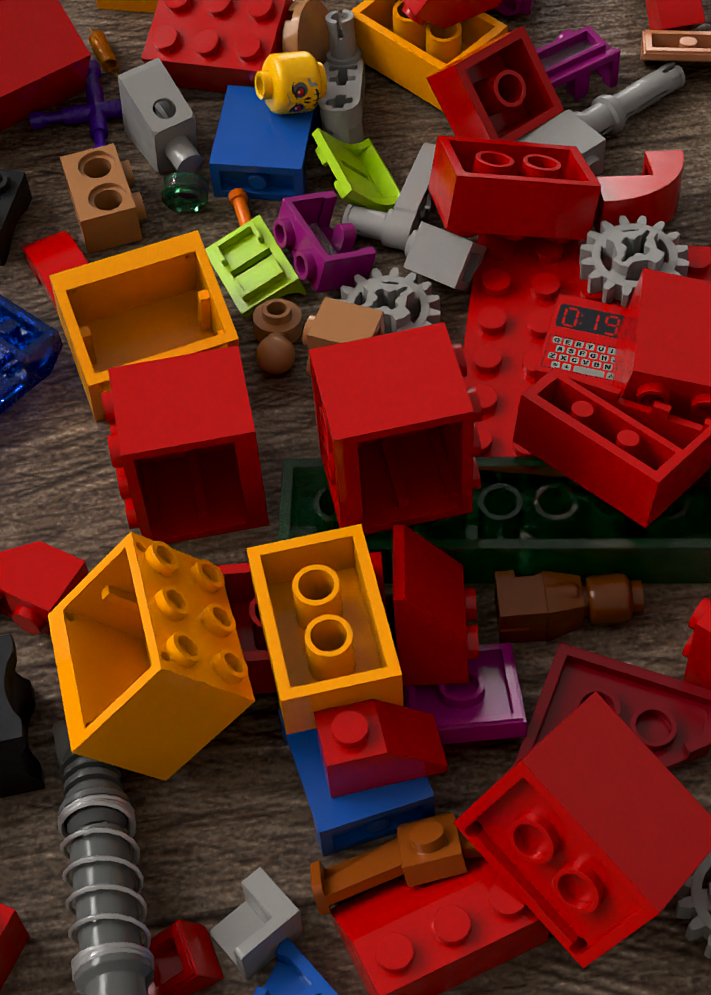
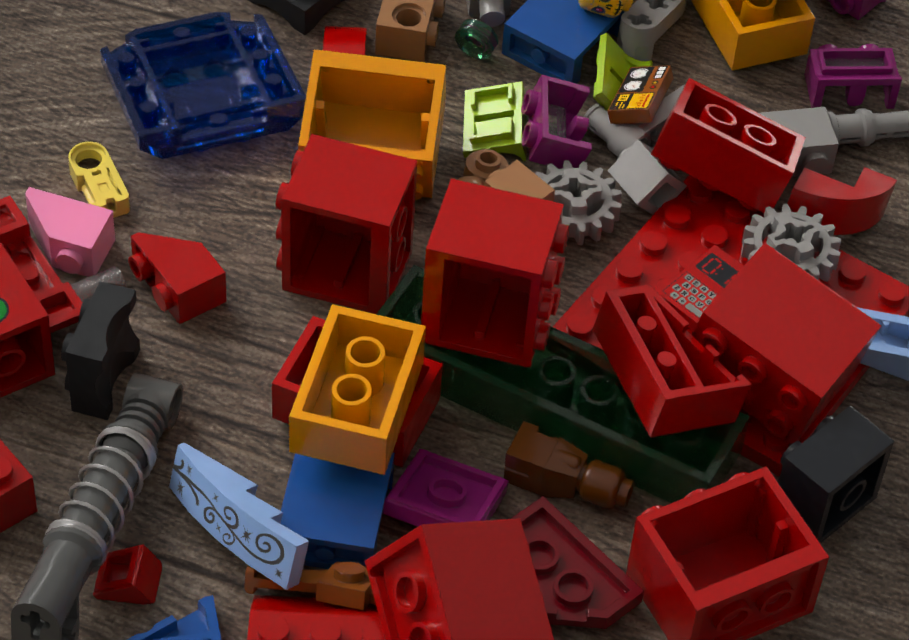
camera: 20 degrees right, 5 degrees down
light orange container [48,532,255,781] -> none
light grey panel [210,867,304,980] -> none
orange piece [228,188,252,226] -> none
red slope [314,699,448,798] -> none
red slope [393,524,479,686] -> none
red brick [426,26,565,141] -> none
none -> light blue slope [169,443,309,590]
none -> tile [607,65,674,124]

